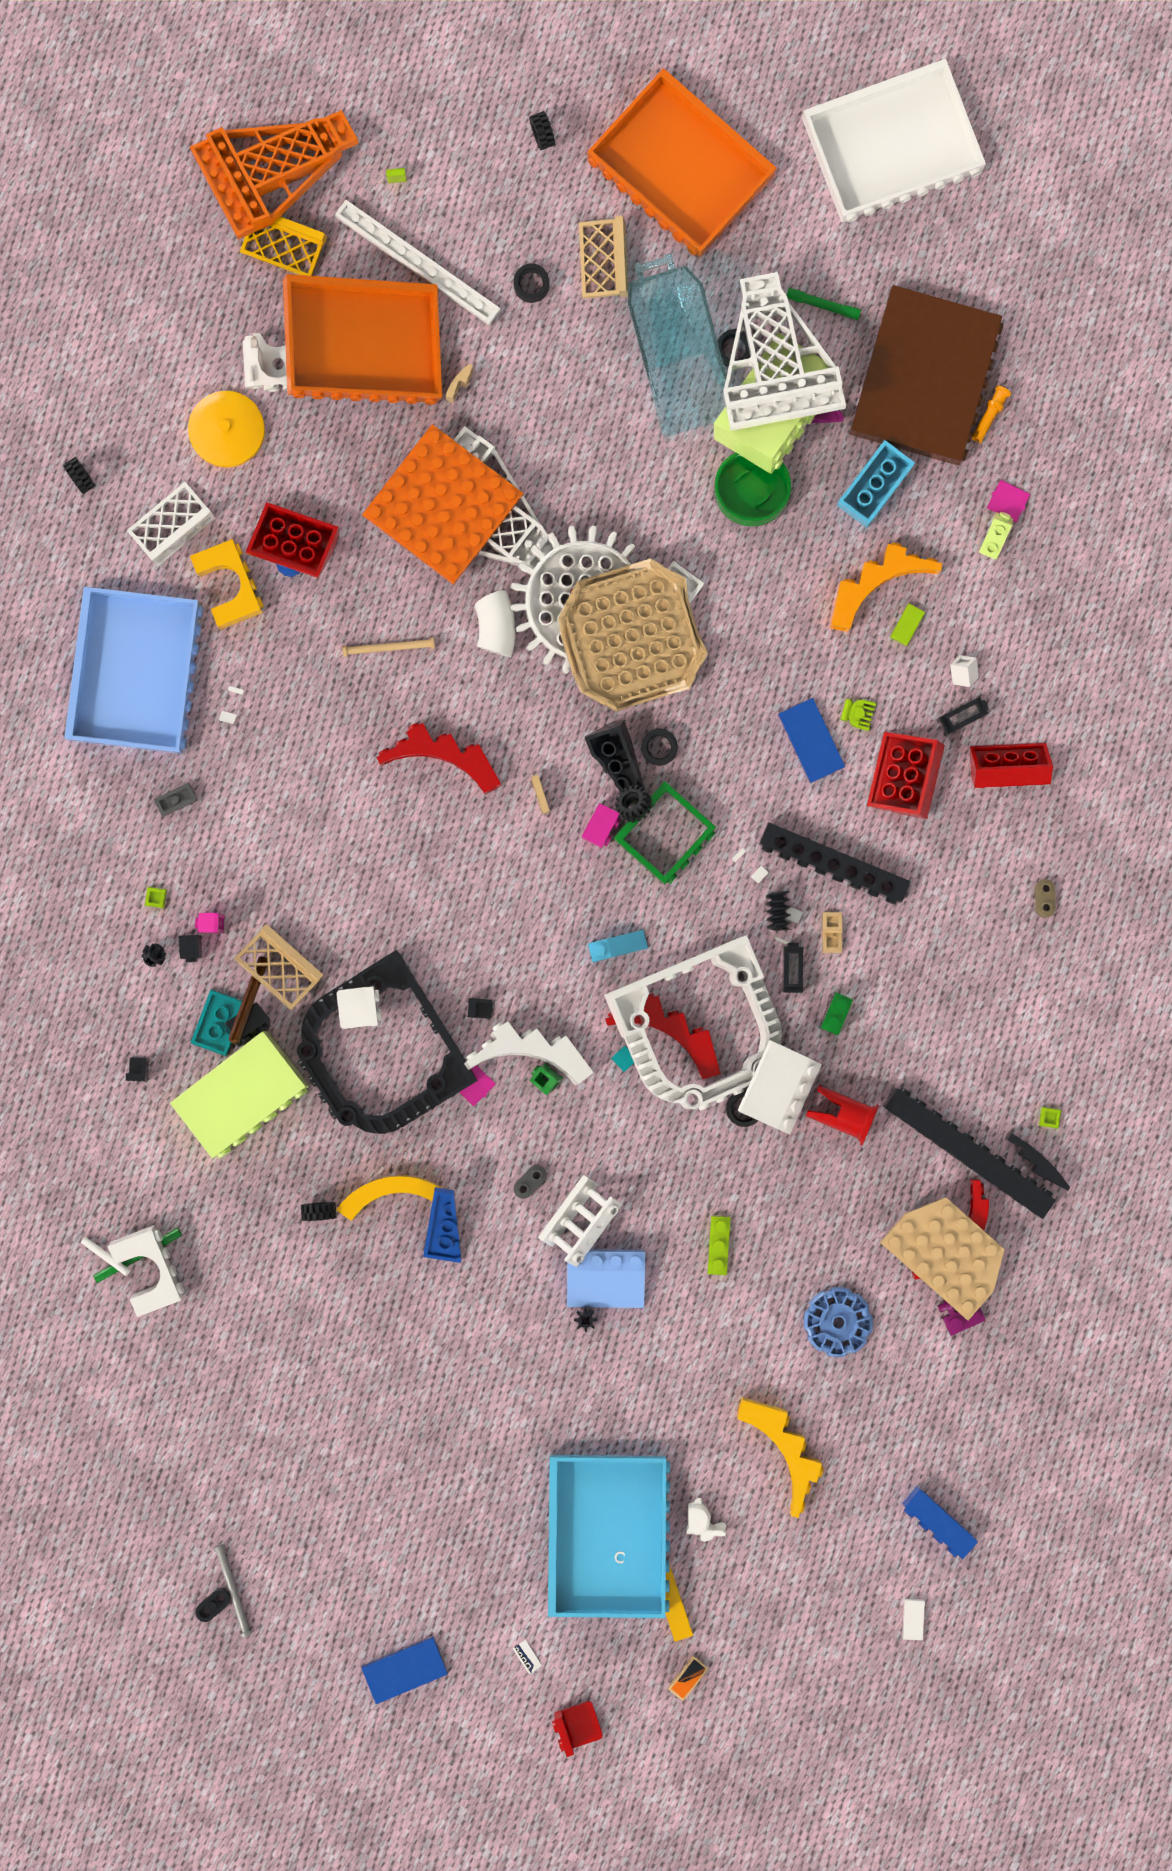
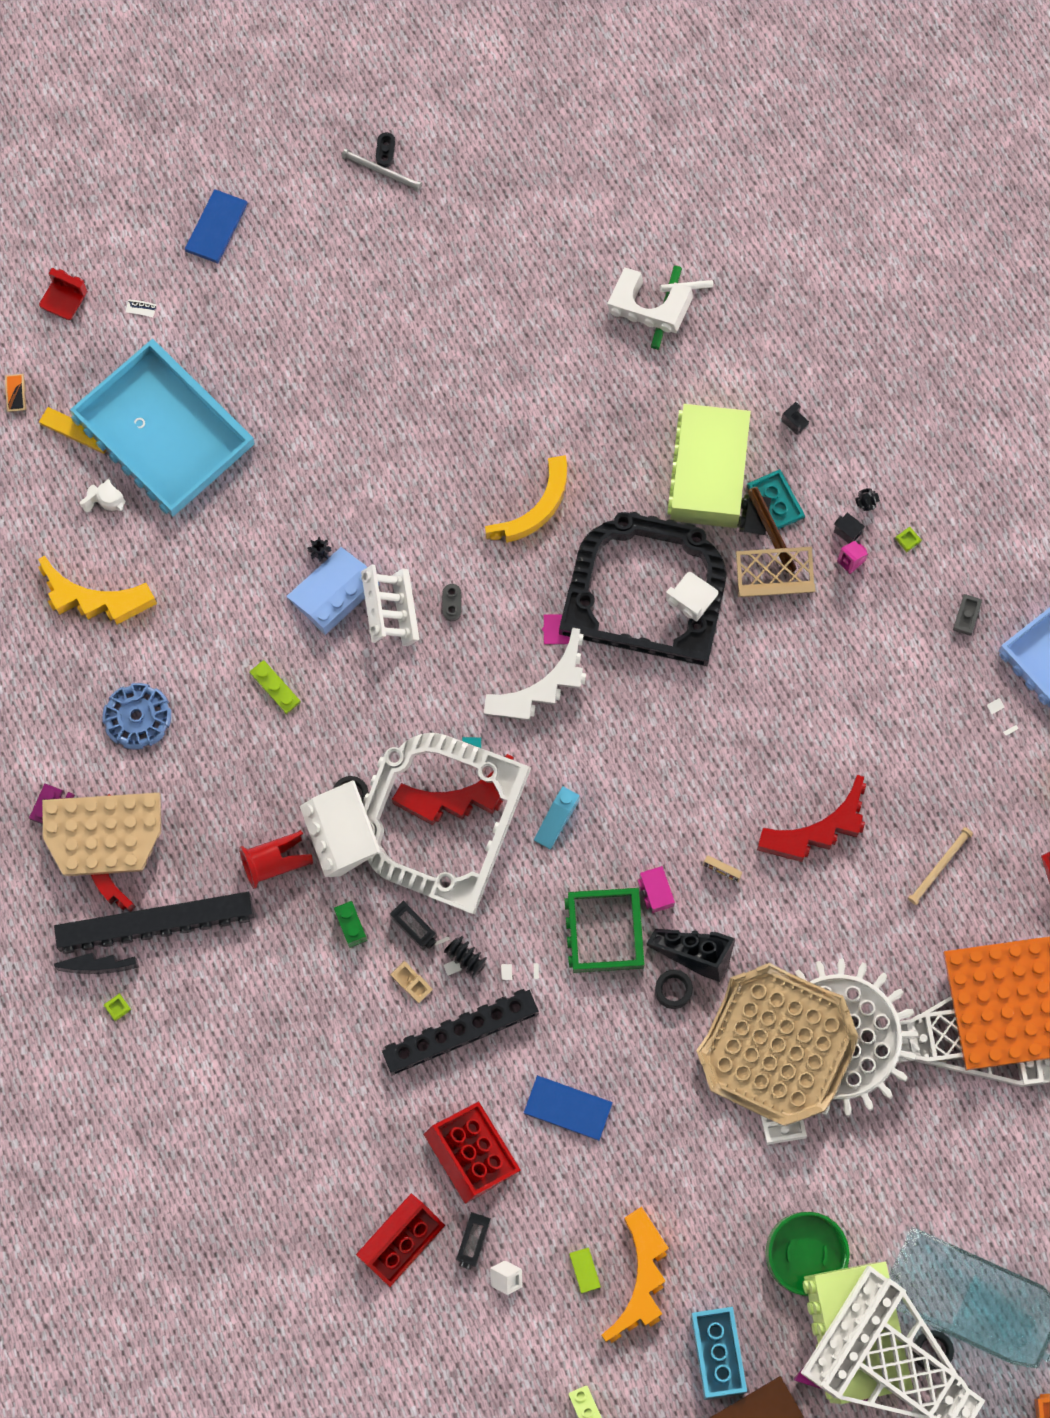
camera: 140 degrees right, 15 degrees down
black tyre [301,1202,337,1221] -> none
blue wing [423,1187,461,1263] -> none
black panel [467,998,493,1019] -> none
white brick [474,590,515,658] -> none
green brick [529,1064,563,1095] -> none
black tyre [615,785,653,823] -> none
lime piece [840,699,876,731] -> none
dark tan plate [1035,879,1056,918] -> none

